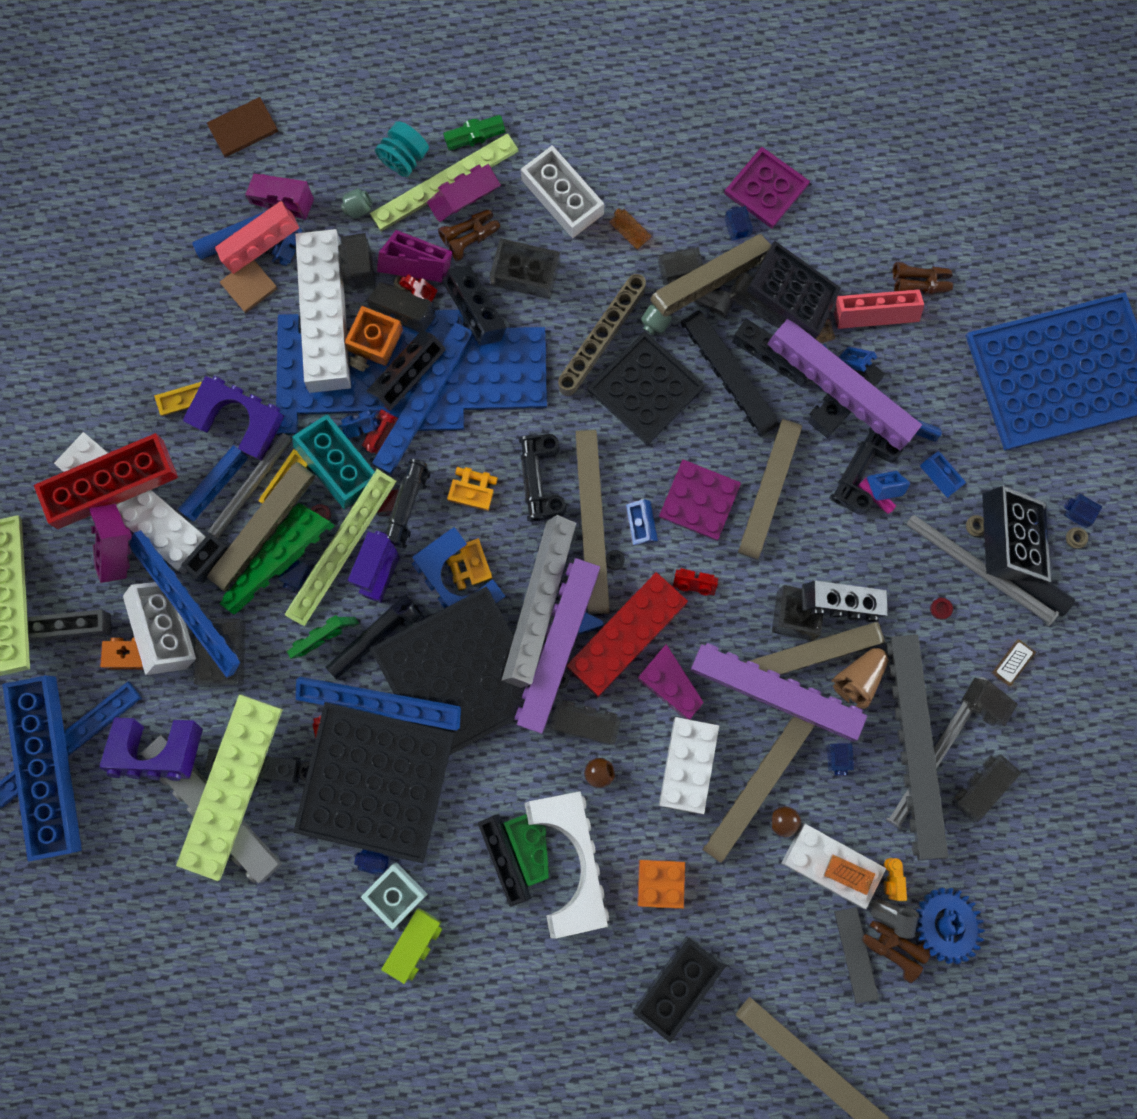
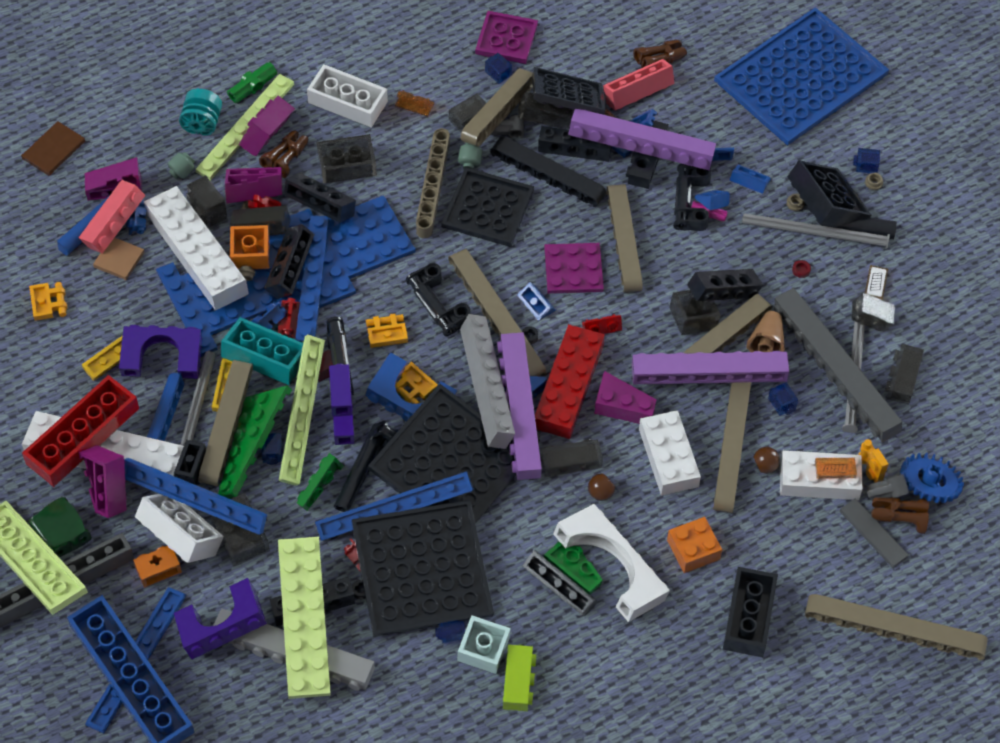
camera: 30 degrees left, 20 degrees down
none -> light orange plate [29,282,68,321]
none -> dark green piece [29,497,92,558]

